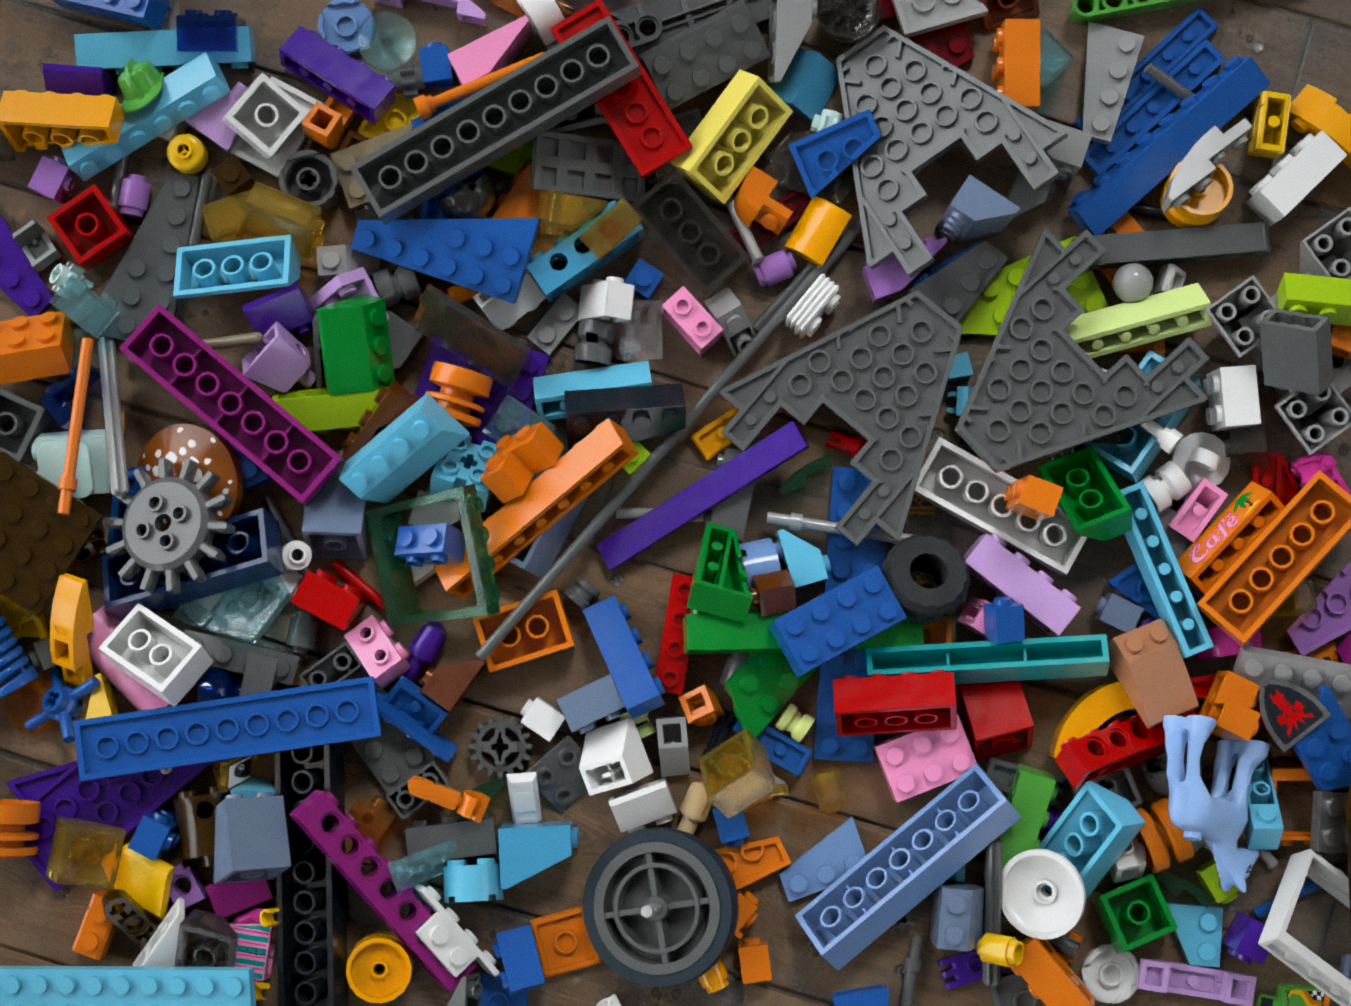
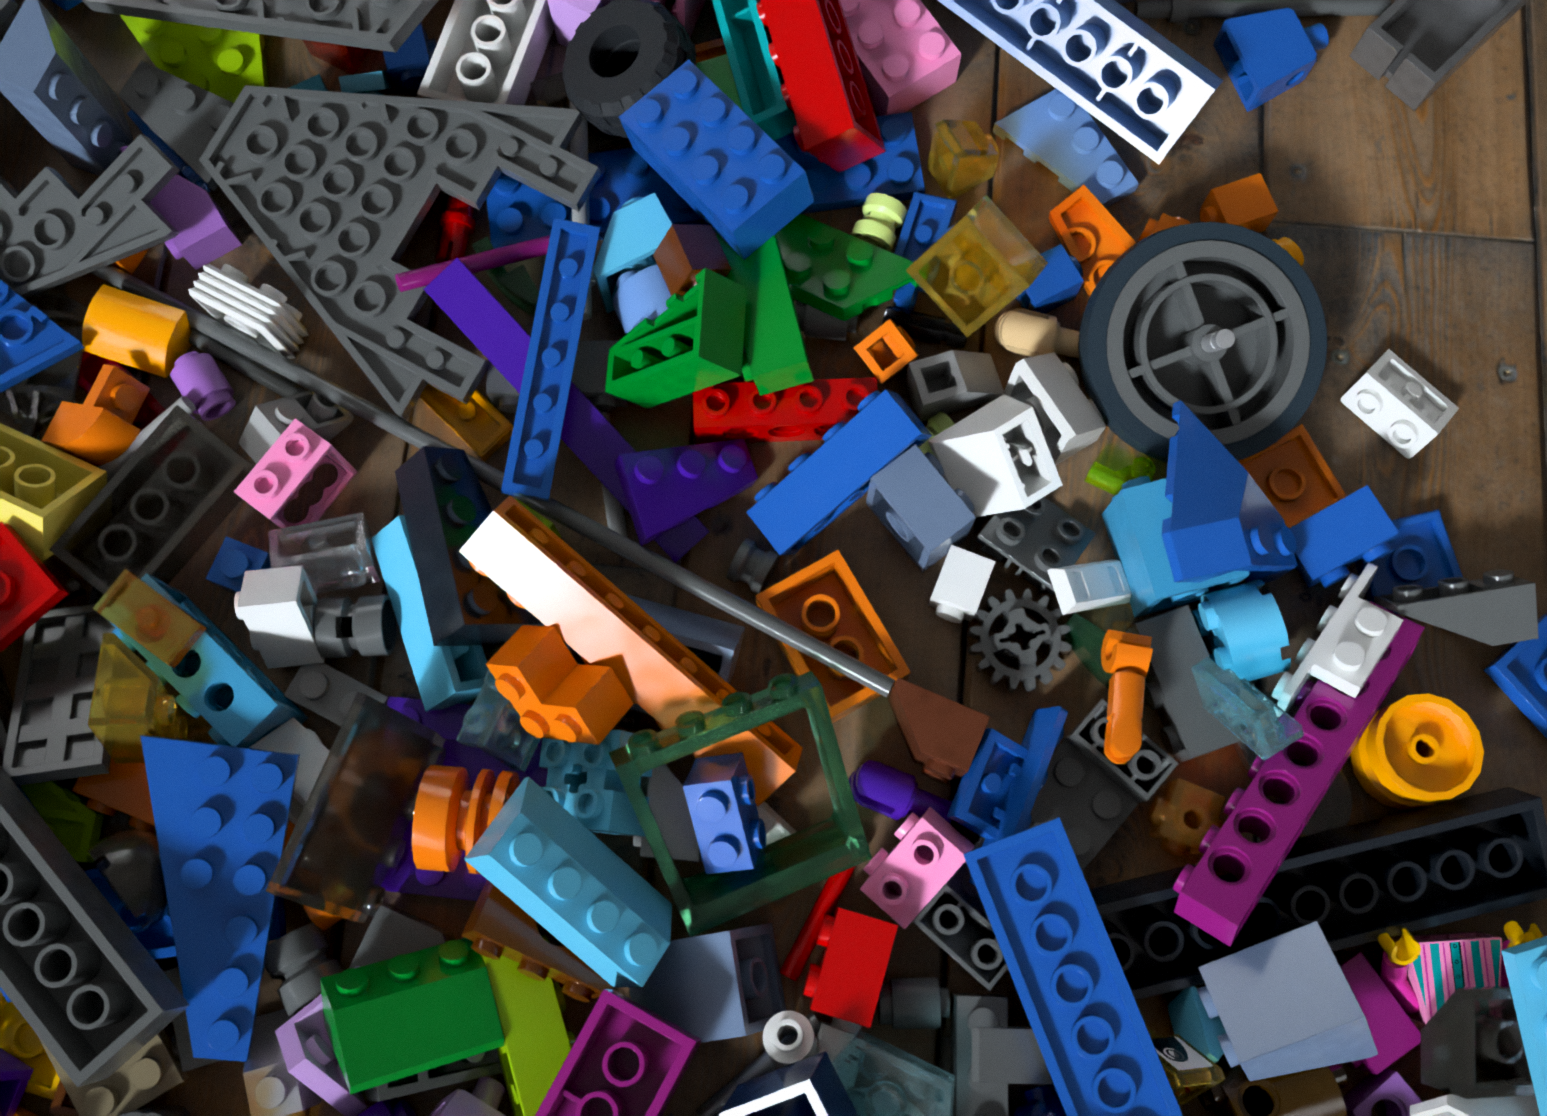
camera: 100 degrees left, 10 degrees down
none -> magenta bar [395,235,550,292]
none -> blue plate [501,218,600,502]
none -> dark purple wing [614,438,758,546]
none -> clear neon green arm [1084,457,1156,496]
none -> blue wedge [1162,400,1298,583]

